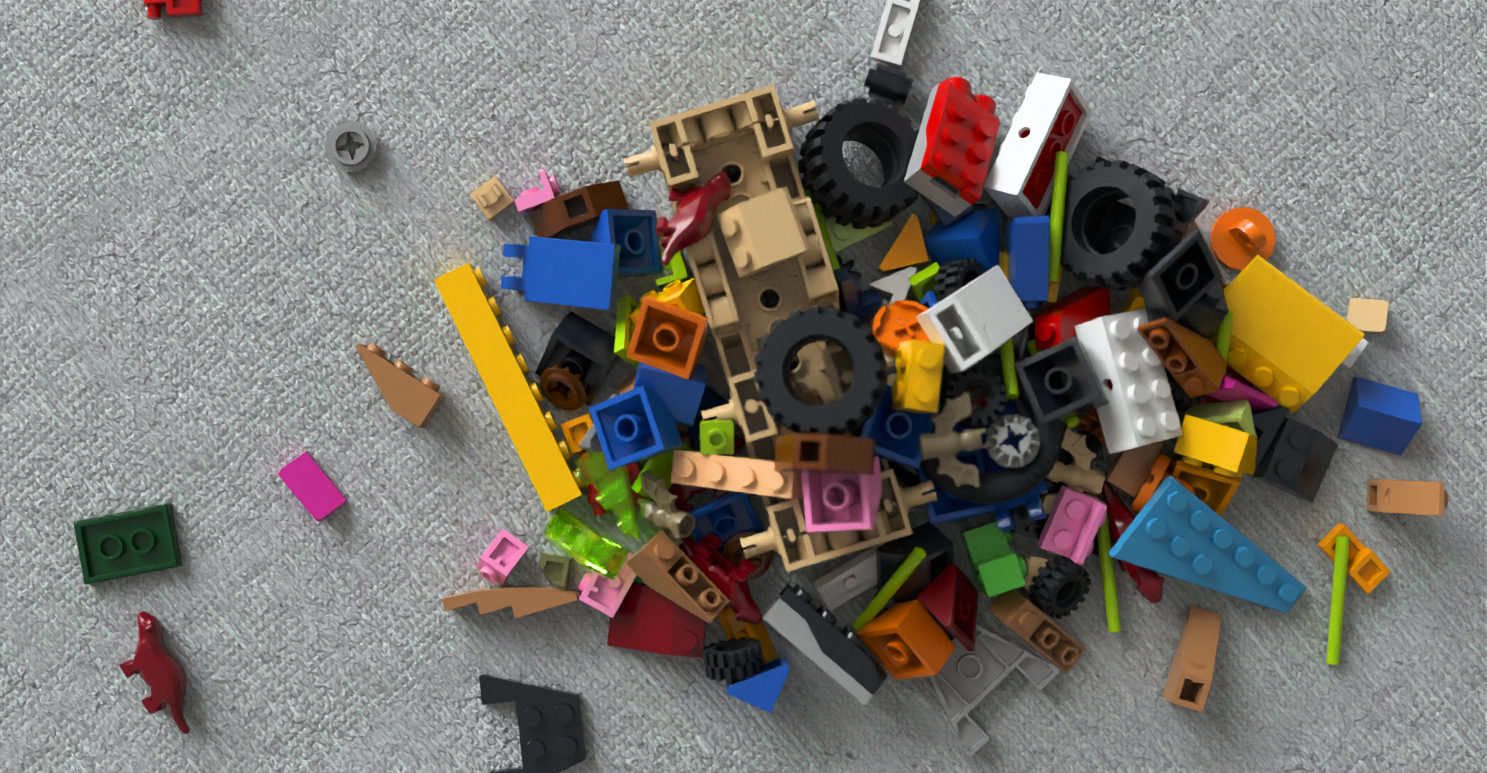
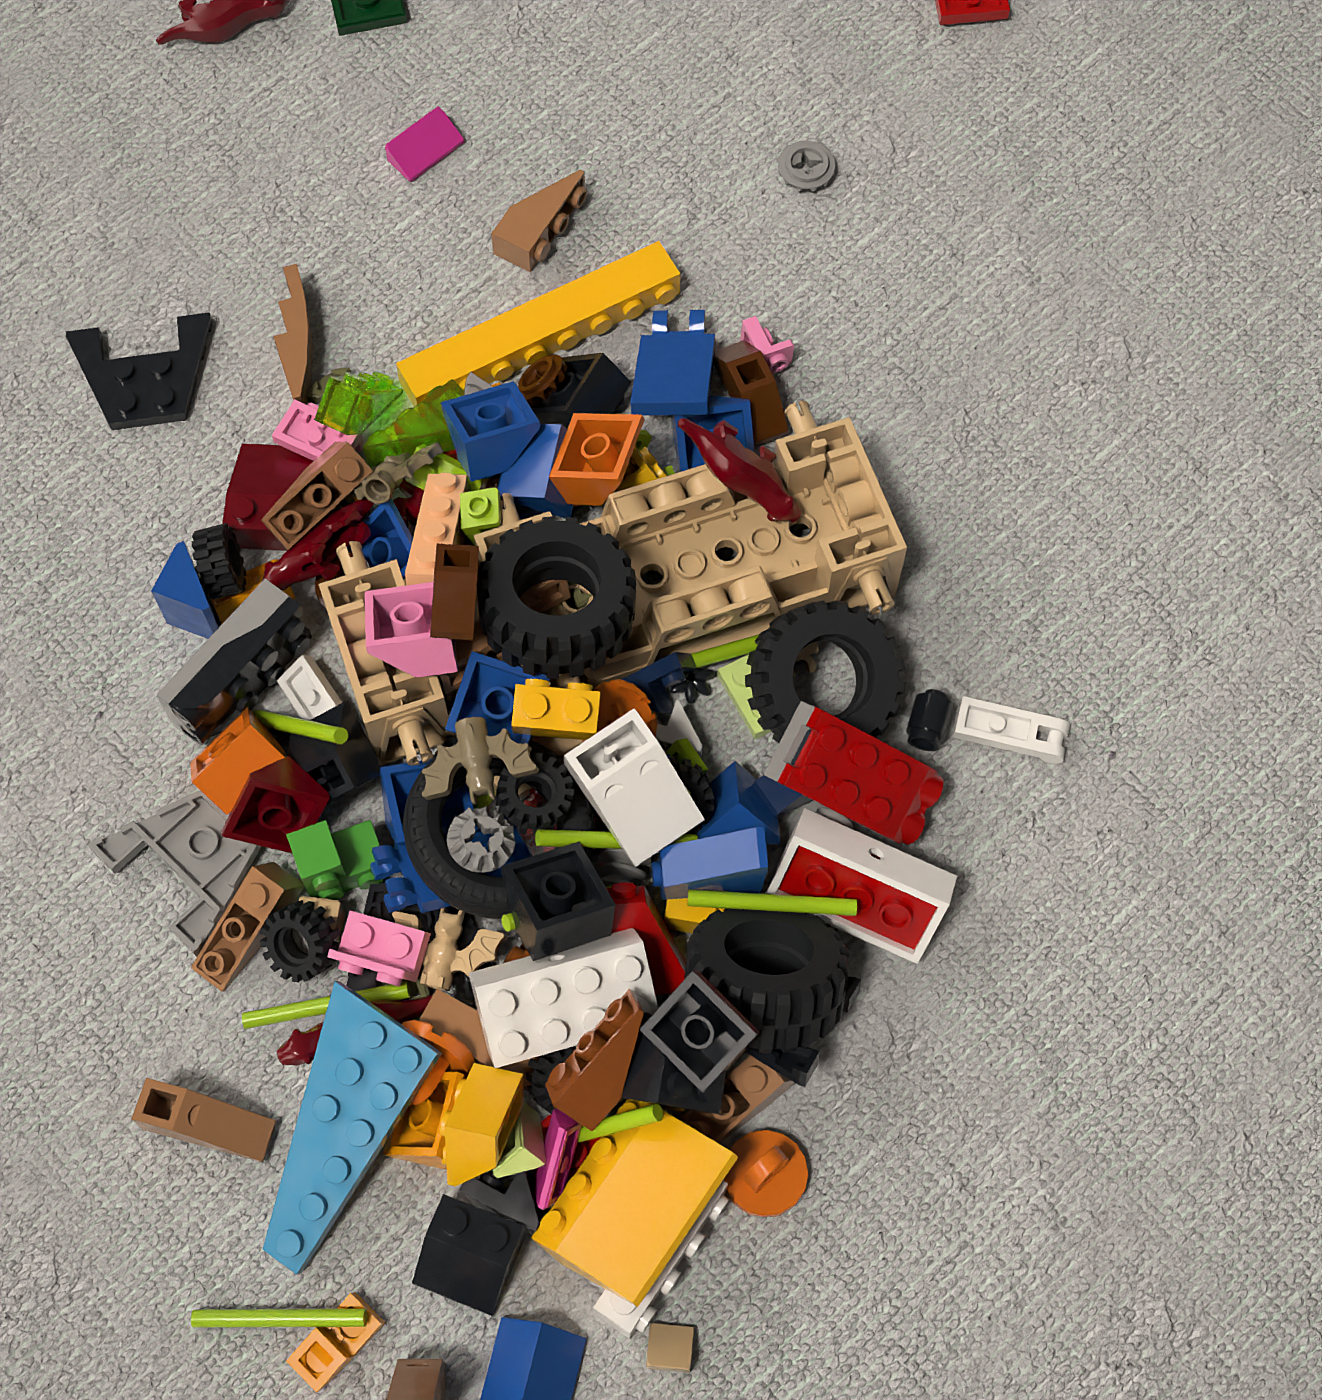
camera: 80 degrees right, 20 degrees down
tan tile [469,176,515,221] -> none
bright pink bracket [477,529,529,585] -> none
tan slope [717,187,811,278] -> none
light orange slope [877,213,929,274] -> none

